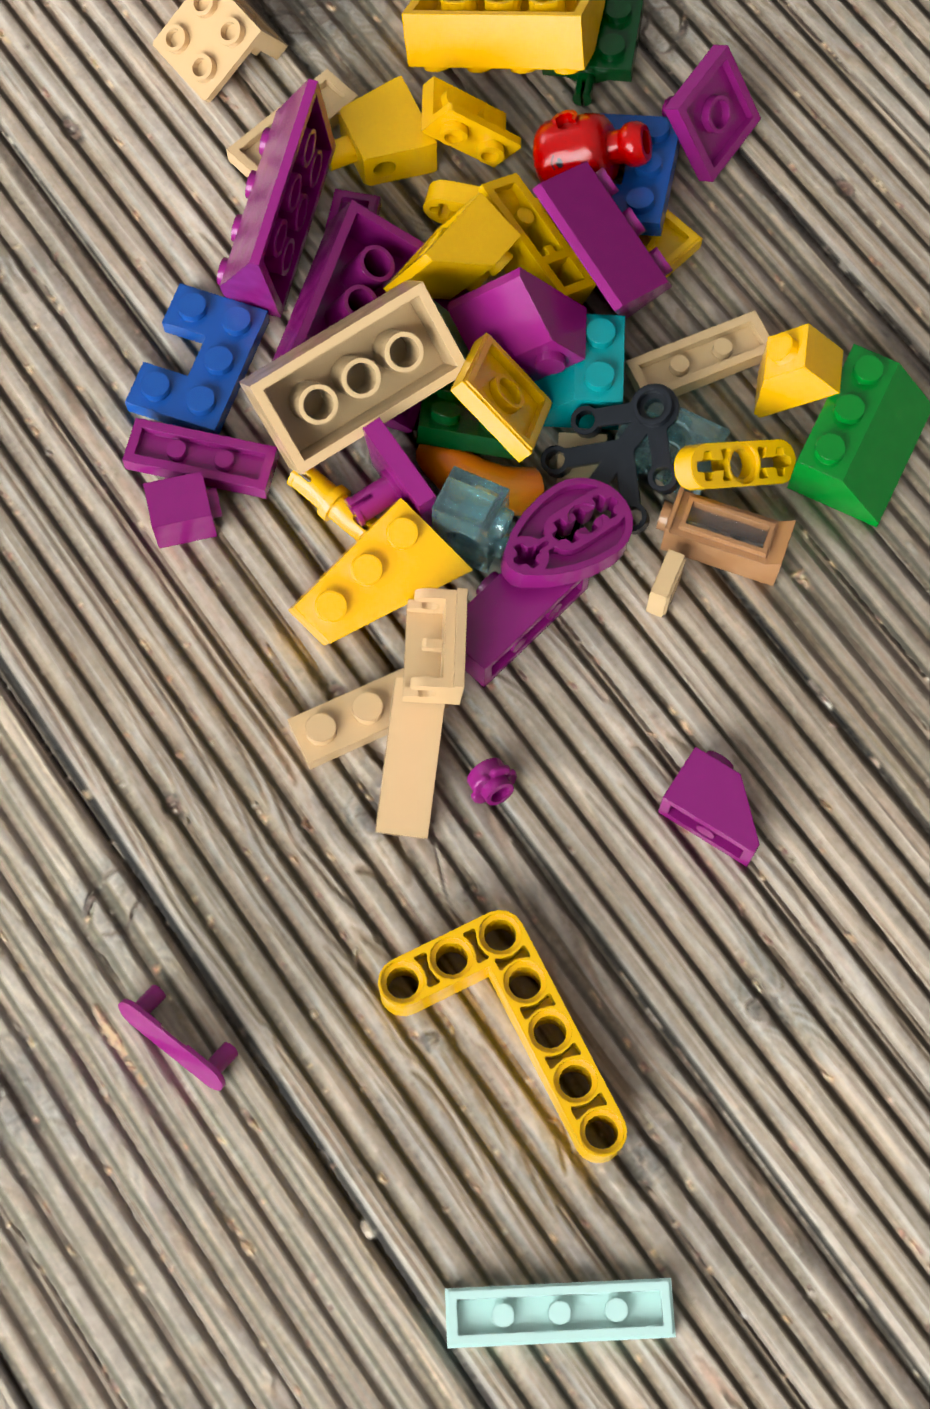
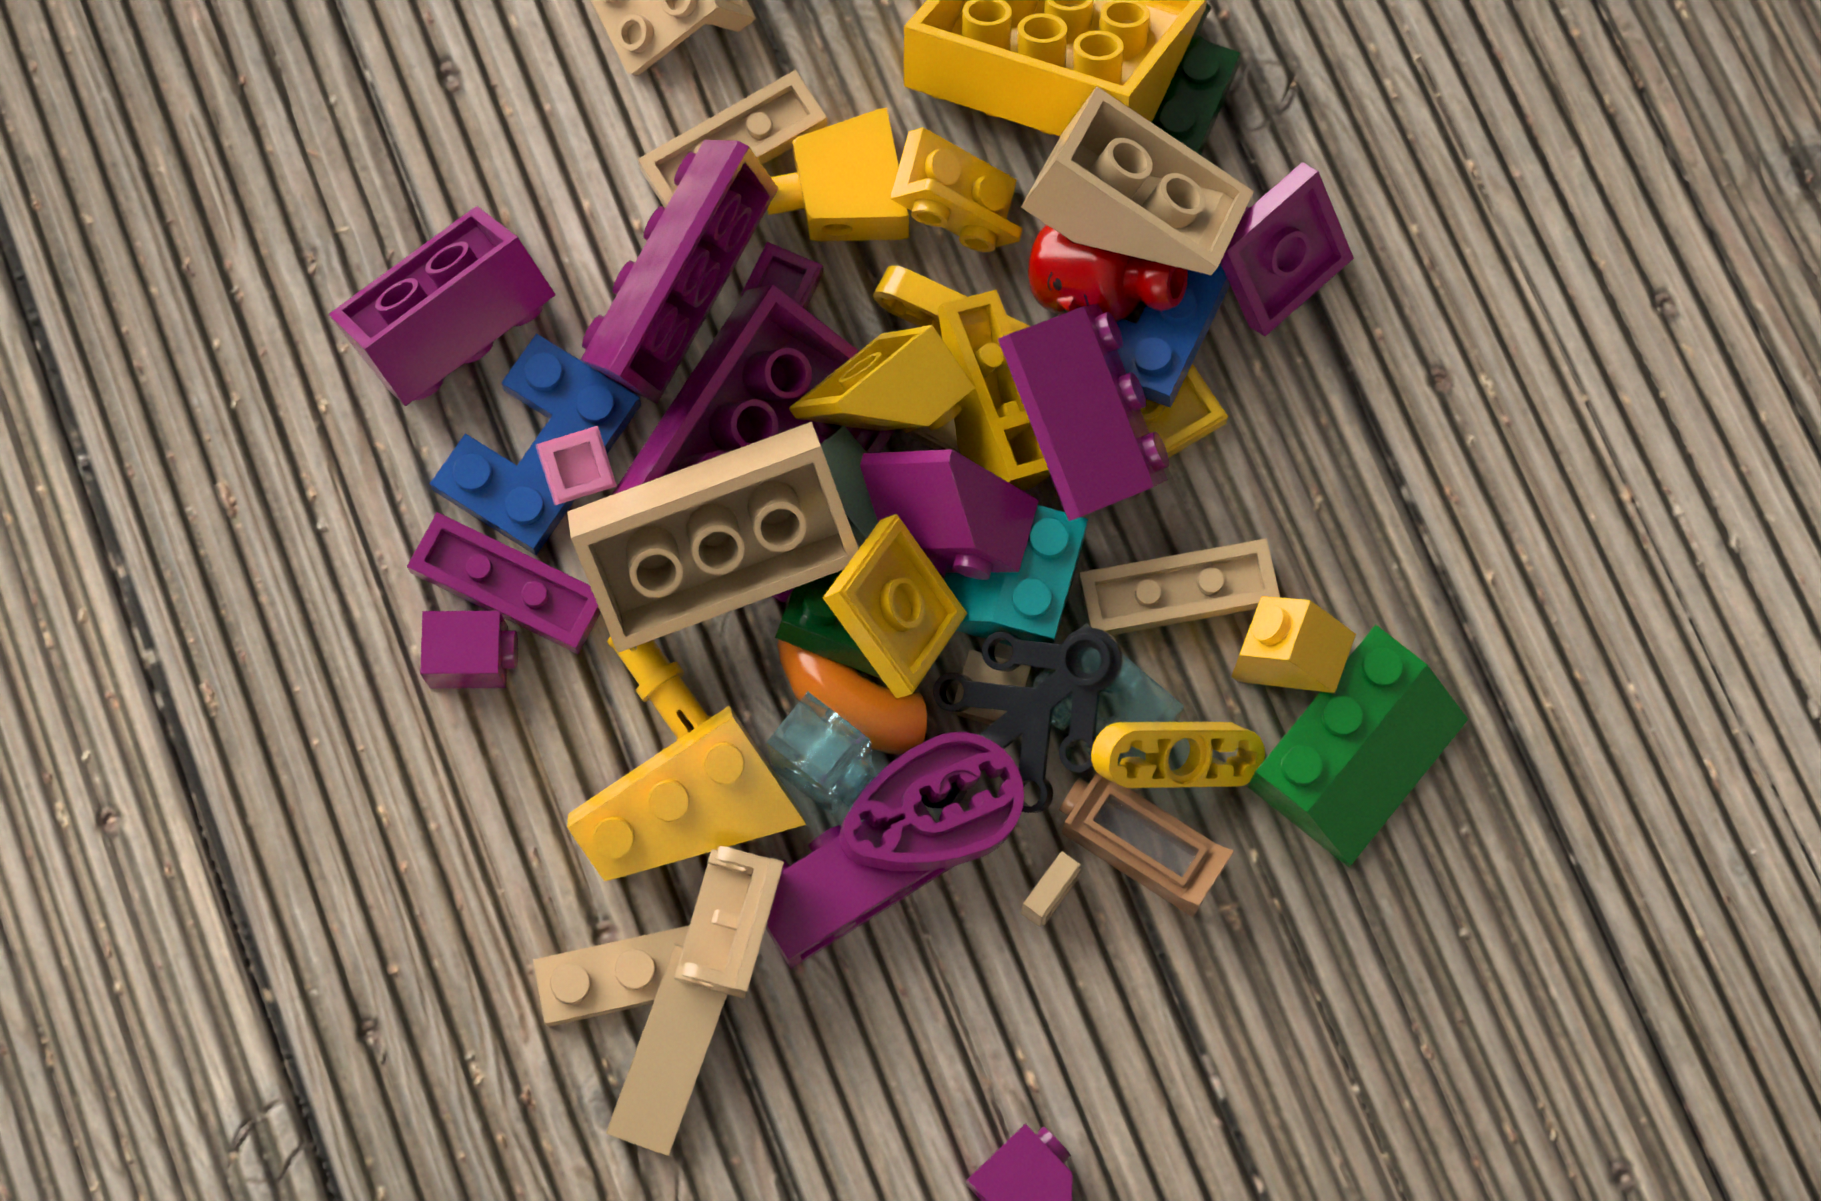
camera: 15 degrees right, 5 degrees up
magenta tile [344,417,443,534] -> none
magenta plate [467,758,517,805] -> none
none -> magenta slope [328,206,556,406]
none -> bright pink tile [536,426,617,505]
none -> tan slope [1021,87,1254,275]

